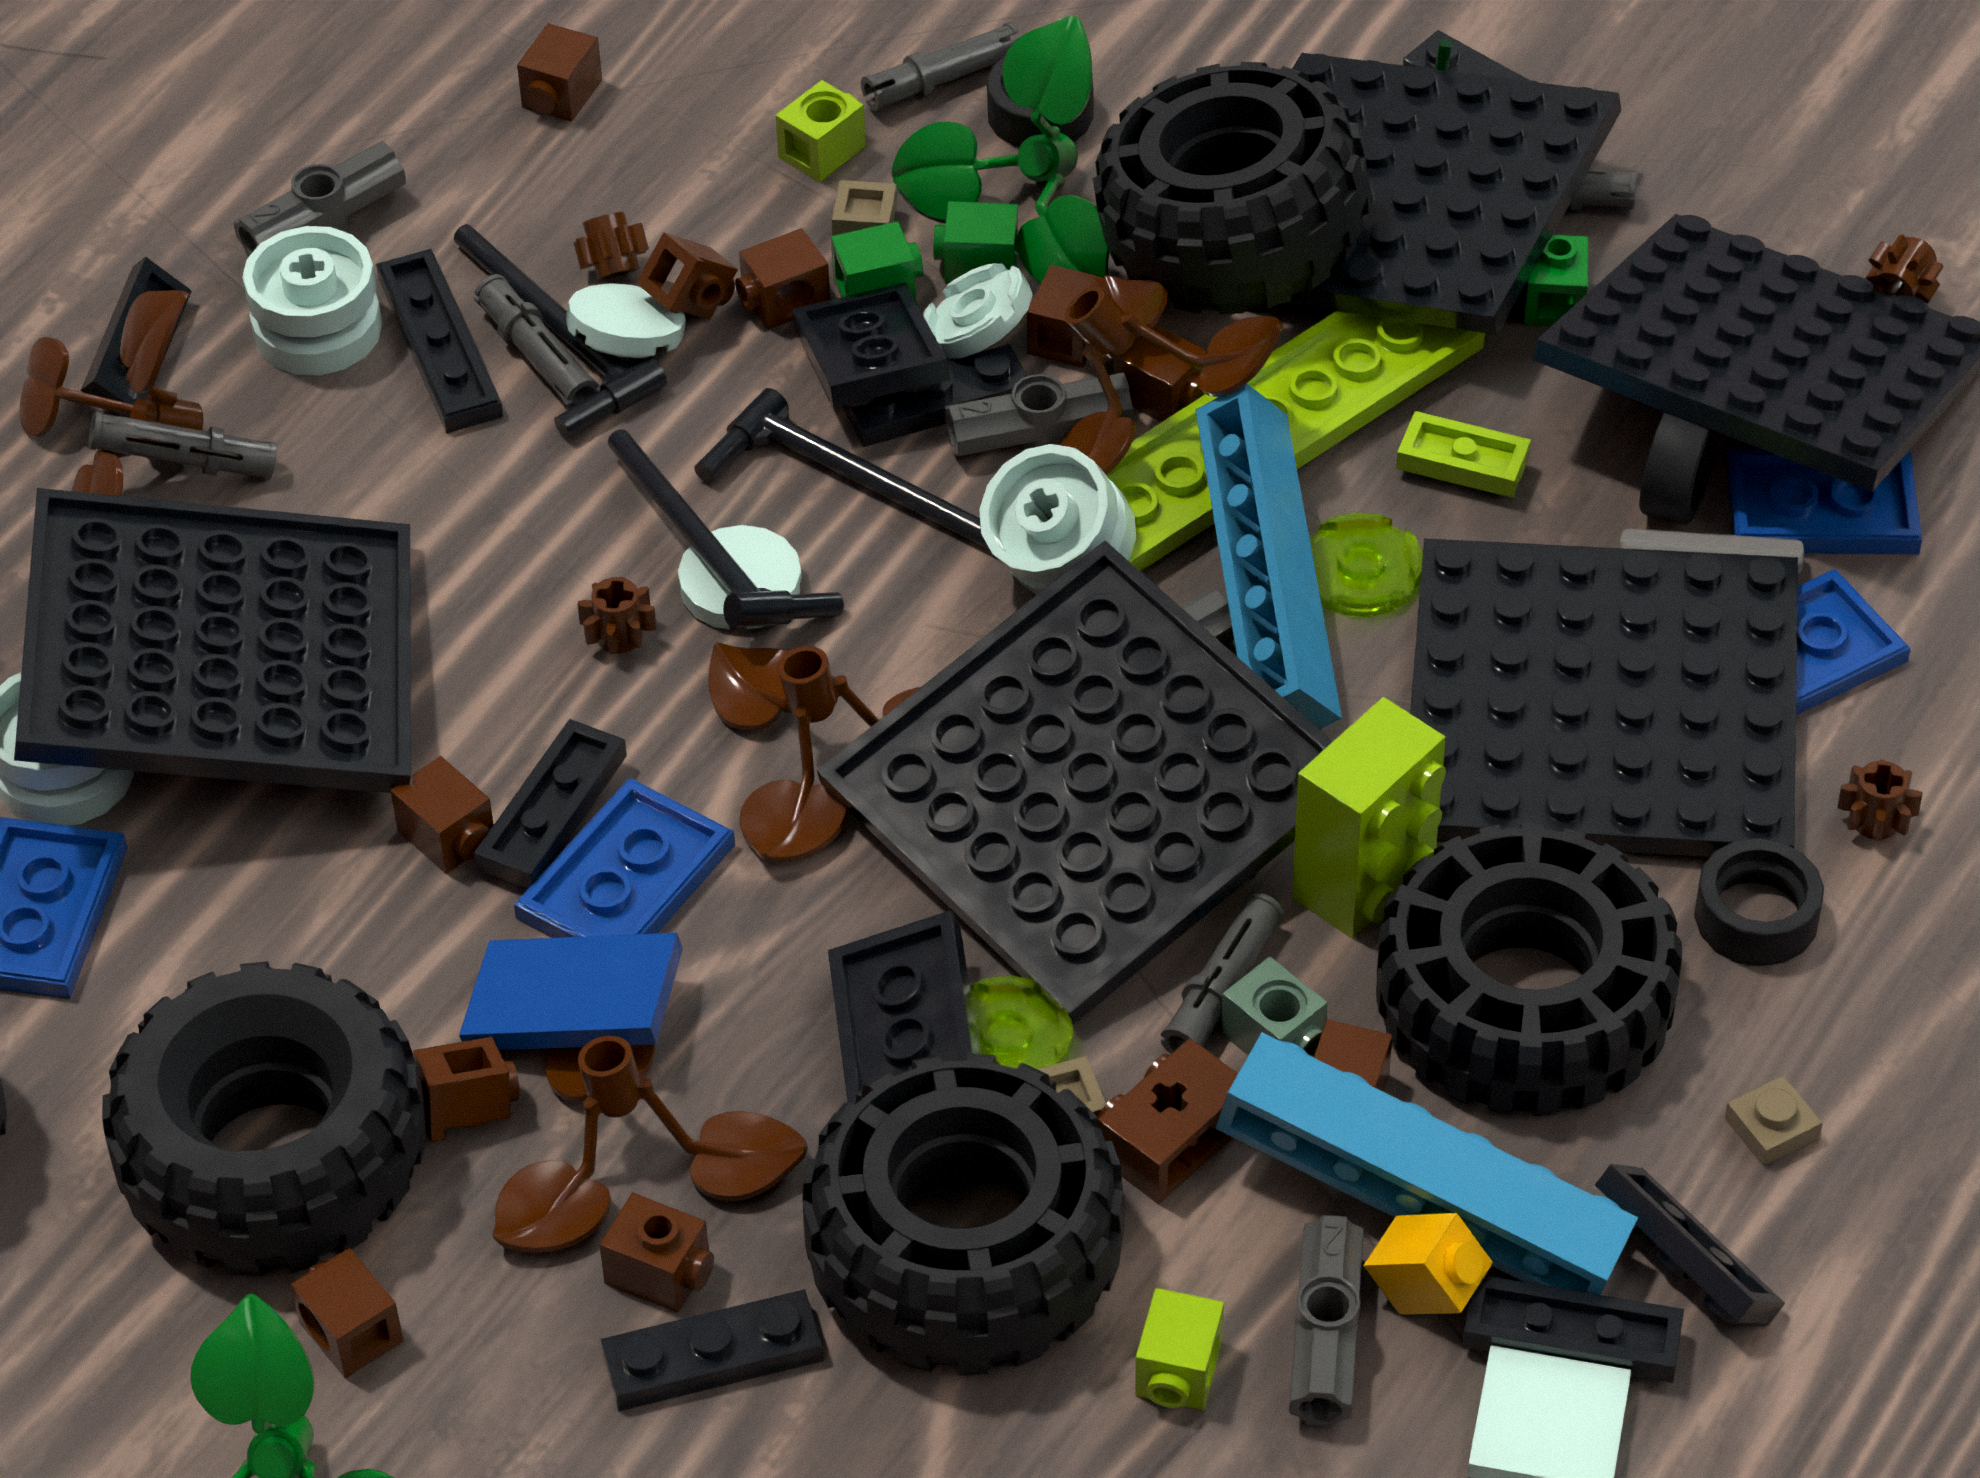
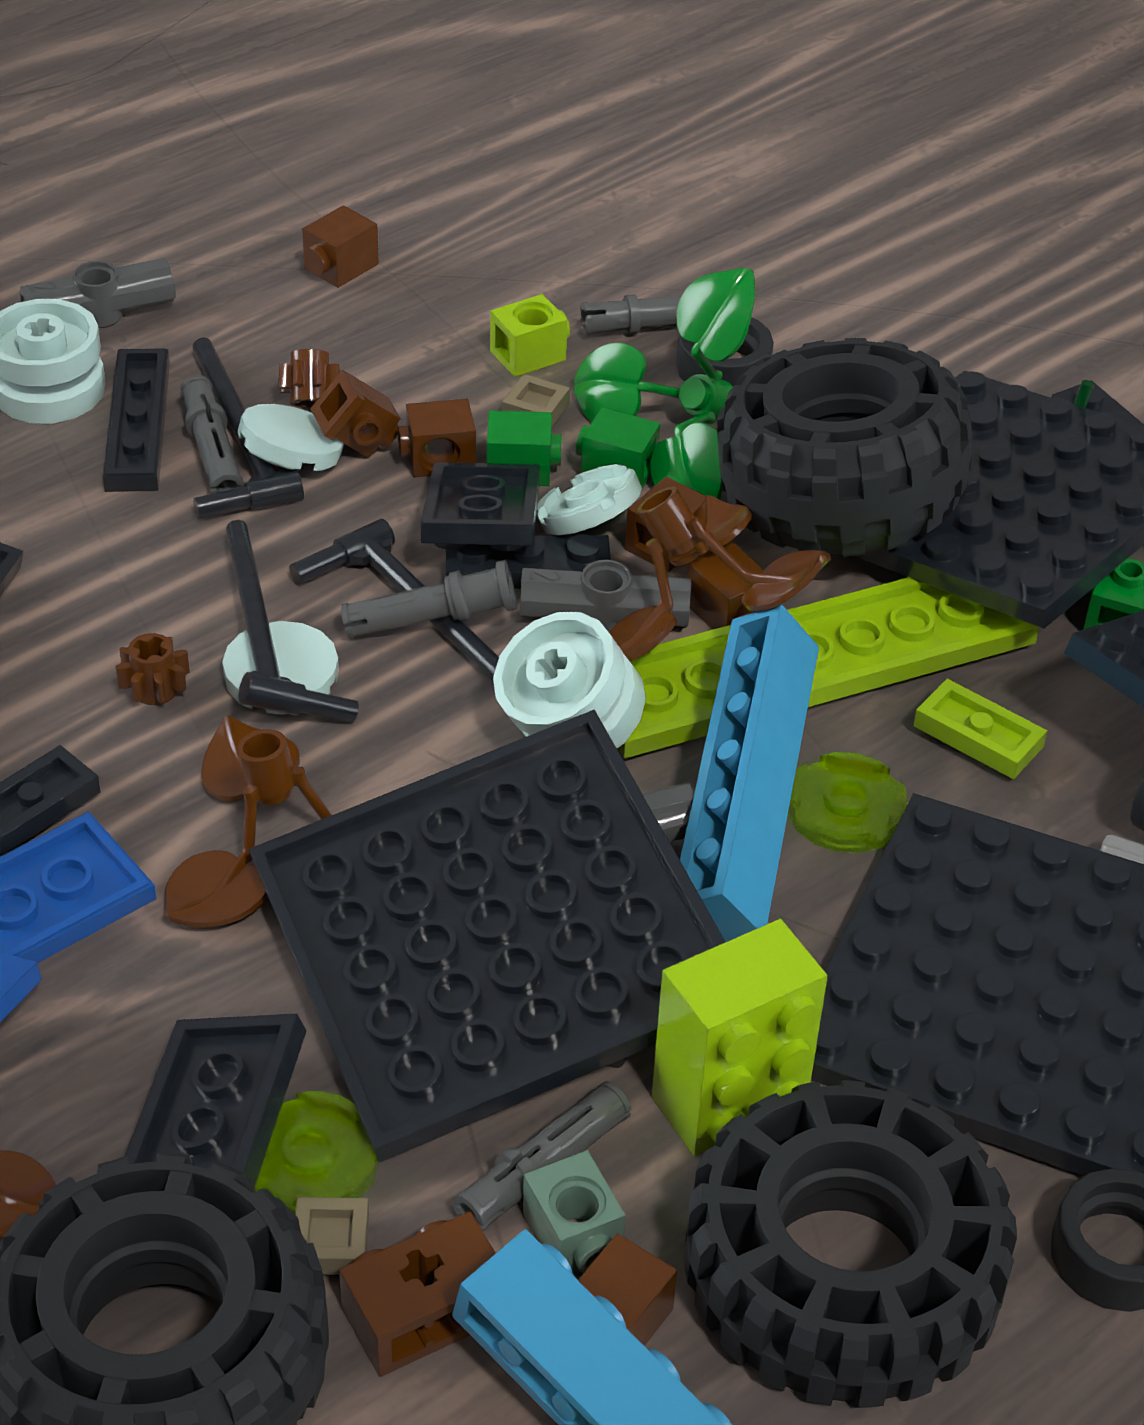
camera: 15 degrees right, 5 degrees down
none -> dark grey pin [341,560,517,639]

